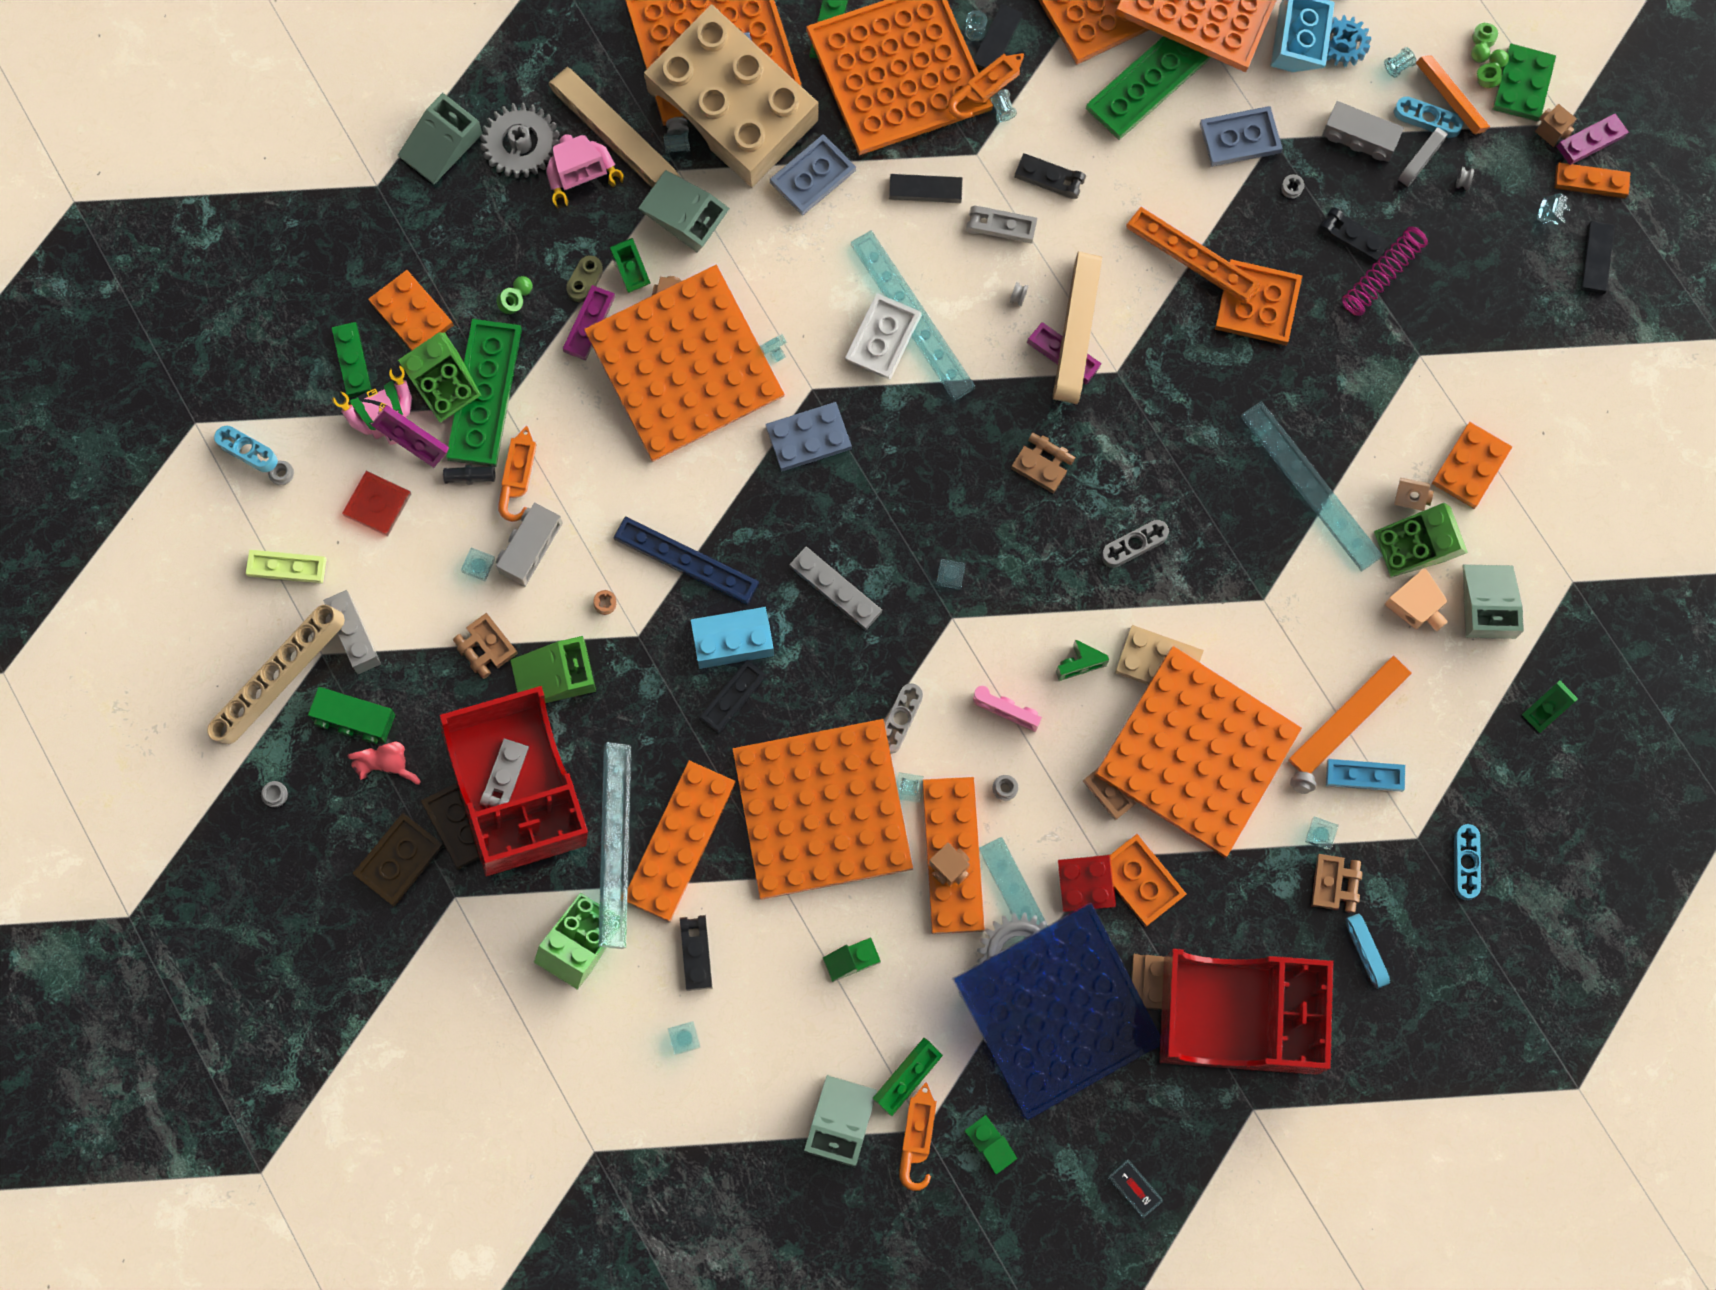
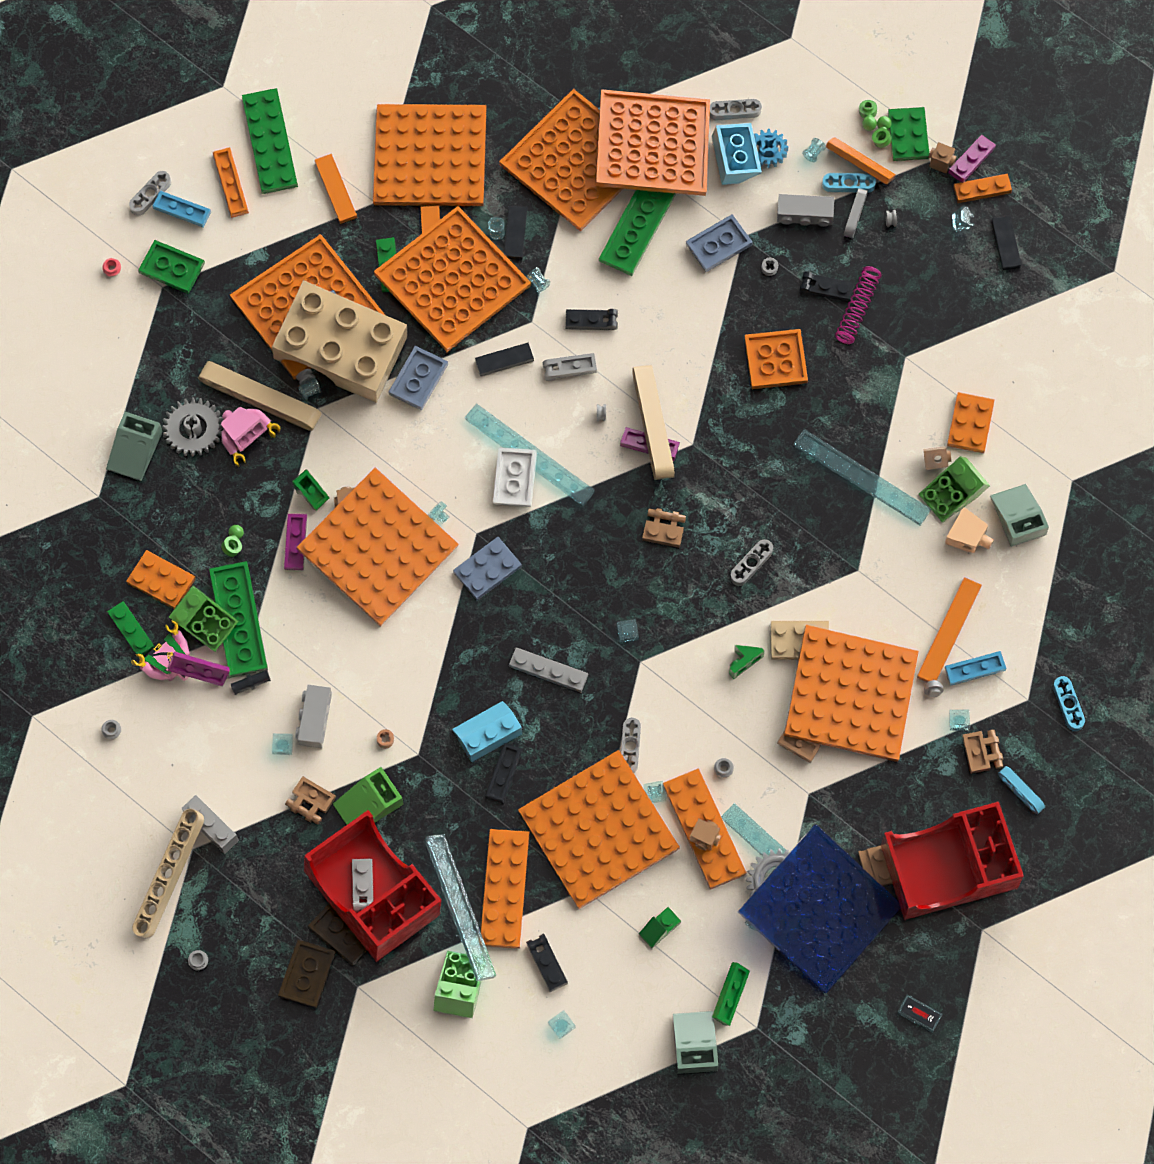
camera: 15 degrees left, 5 degrees down
medium azure beam [214,426,278,472] -> none
yellowish green plate [246,550,326,584] -> none
green brick [308,687,395,744] -> none
clear red tile [342,470,411,537] -> none
coral animal [348,742,420,785] -> none
orange plate [498,426,537,522] -> none
olive plate [567,256,603,302] -> none
dark blue tile [614,516,759,605] -> none
sand green slope [638,170,730,252] -> none
orange plate [899,1082,937,1191] -> none
orange plate [948,53,1024,119] -> none
green slope [964,1115,1017,1175] -> none
bright pink plate [973,686,1042,732] -> none
red plate [1058,855,1116,912] -> none
orange plate [1110,834,1186,927] -> none
orange tile [1126,207,1261,304] -> none
green slope [1522,681,1578,733] -> none

